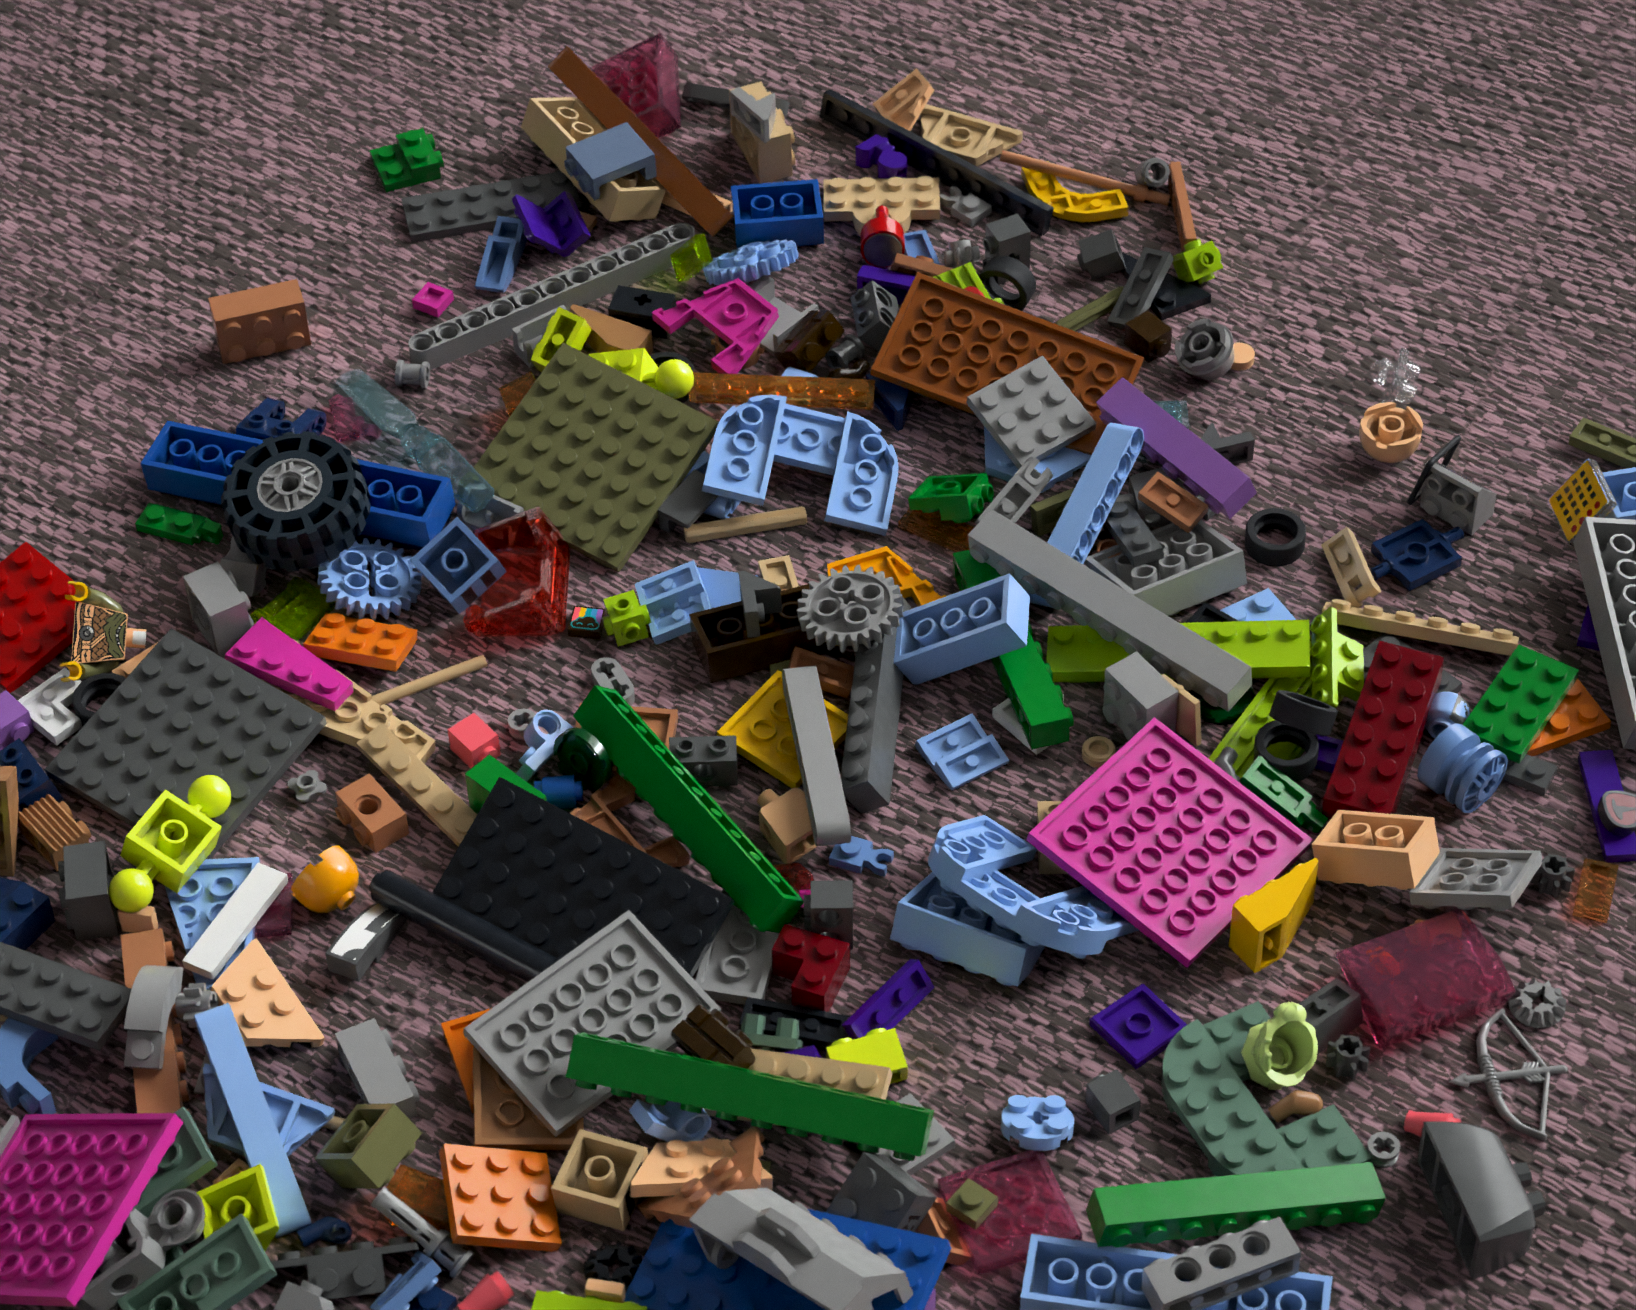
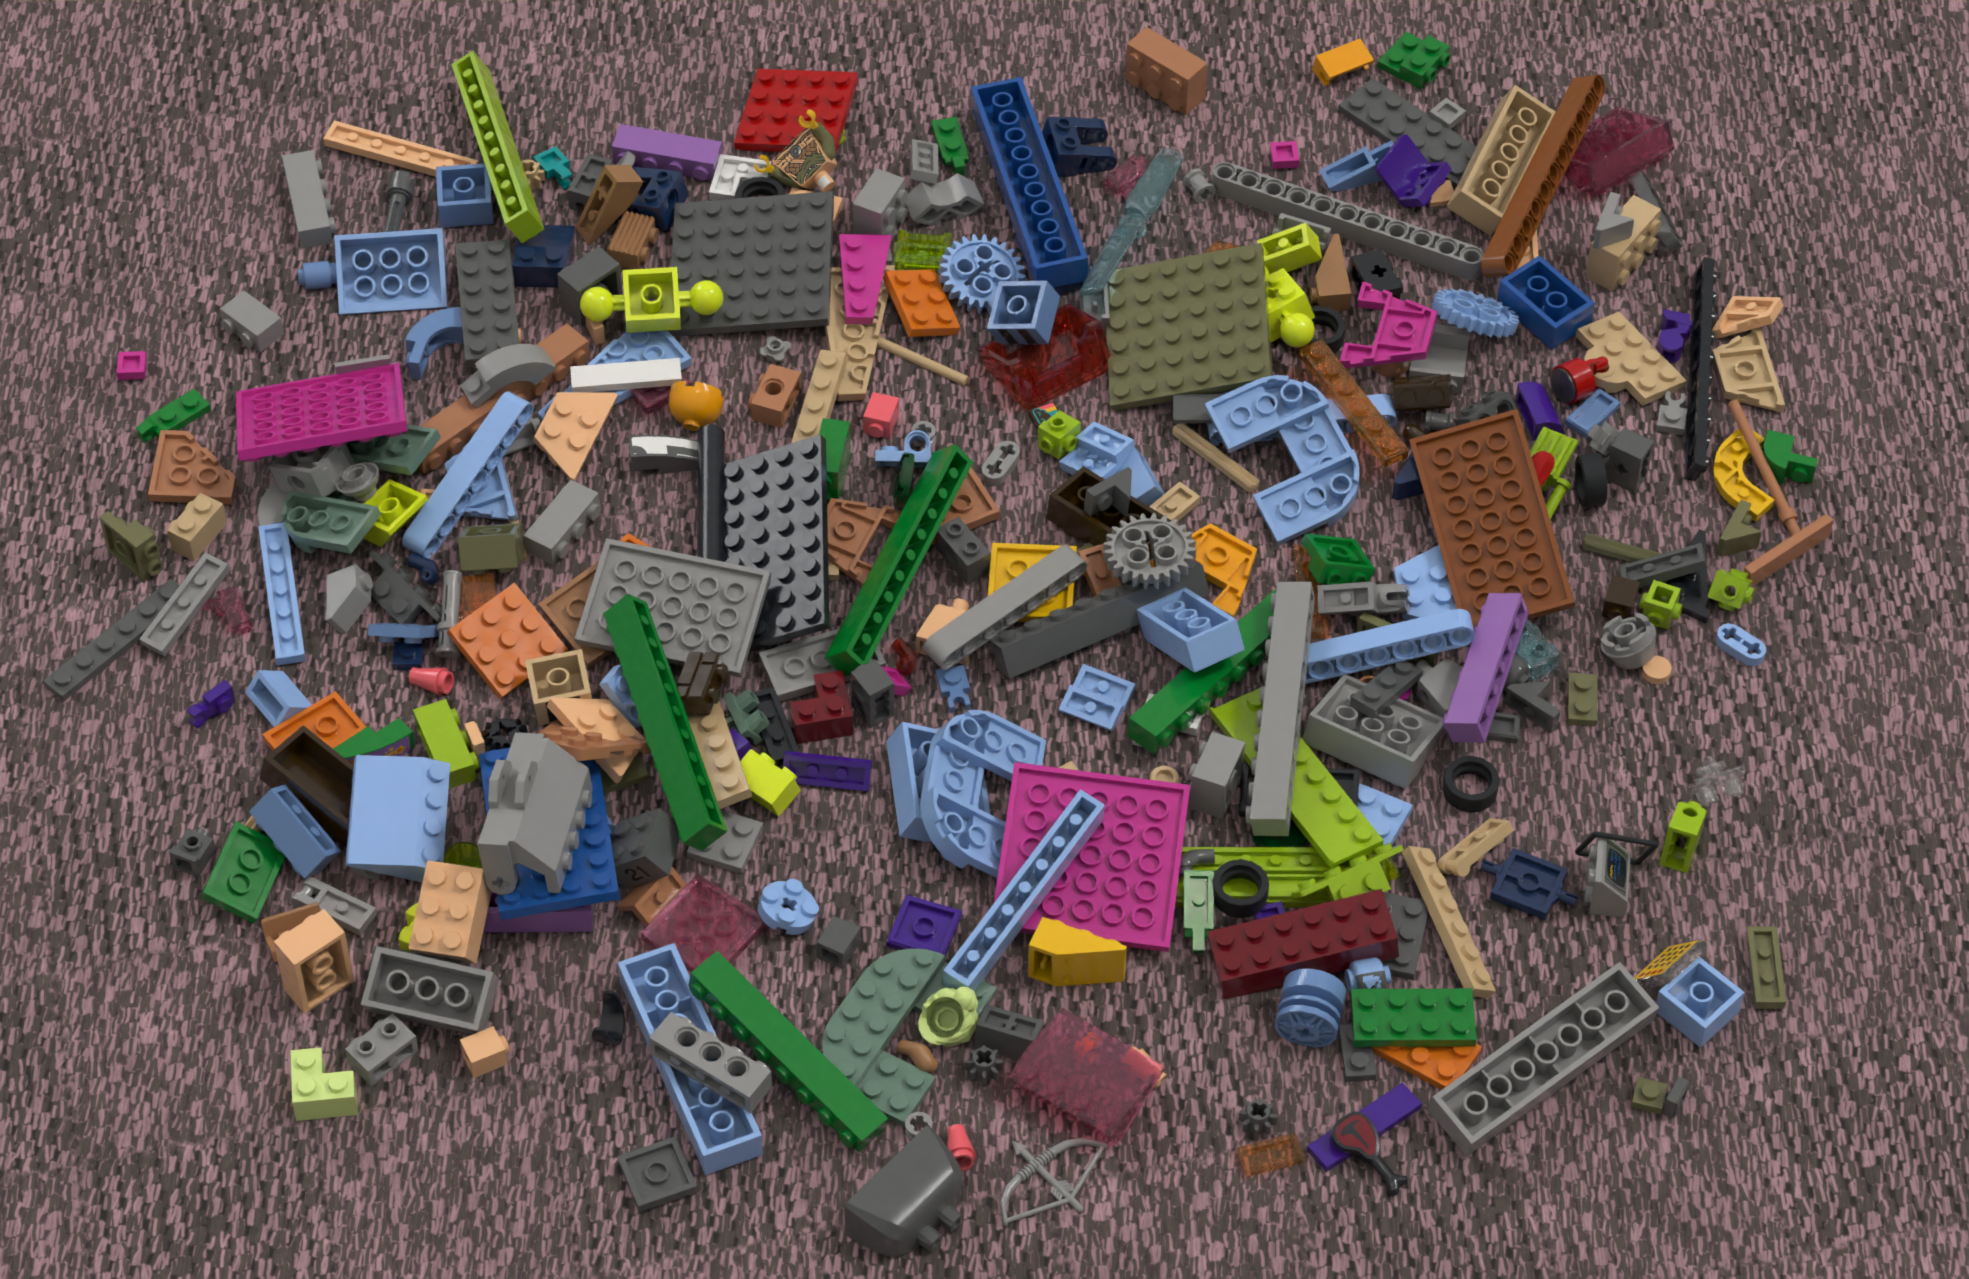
camera: 55 degrees right, 5 degrees up
light grey gear [175,983,219,1028] -> none
black wheel [221,431,371,572] -> none
blue brick [534,775,583,809] -> none
sand blue panel [564,122,657,201] -> none
clear neon green tile [670,233,712,282] -> none
nougat plate [890,253,953,277] -> none
olive plate [946,1178,998,1230] -> none
light grey plate [966,355,1097,470] -> none
dark grey brick [1077,229,1126,279] -> none
light grey brick [1135,158,1170,189] -> none
nougat plate [1138,471,1209,533] -> none
tan piece [1162,674,1202,747] -> none
black tyre [1269,690,1338,736] -> none
light nougat brick [1312,810,1440,890] -> none
light nougat cylinder [1359,402,1423,463] -> none
light grey plate [1409,848,1542,911] -> none
light grey gear [1508,978,1566,1028] -> none
none -> light grey plate [910,139,939,184]
none -> light blue brick [943,789,1105,991]
none -> light orange hinge [1312,38,1374,86]
none -> light grey plate [1429,98,1466,129]
none -> olive plate [1567,673,1597,726]
none -> lime brick [1639,580,1683,630]
none -> lime torso [1659,801,1707,873]
none -> light blue beam [1716,623,1766,666]
none -> olive slope [1717,500,1761,557]
none -> green brick [1762,430,1818,485]

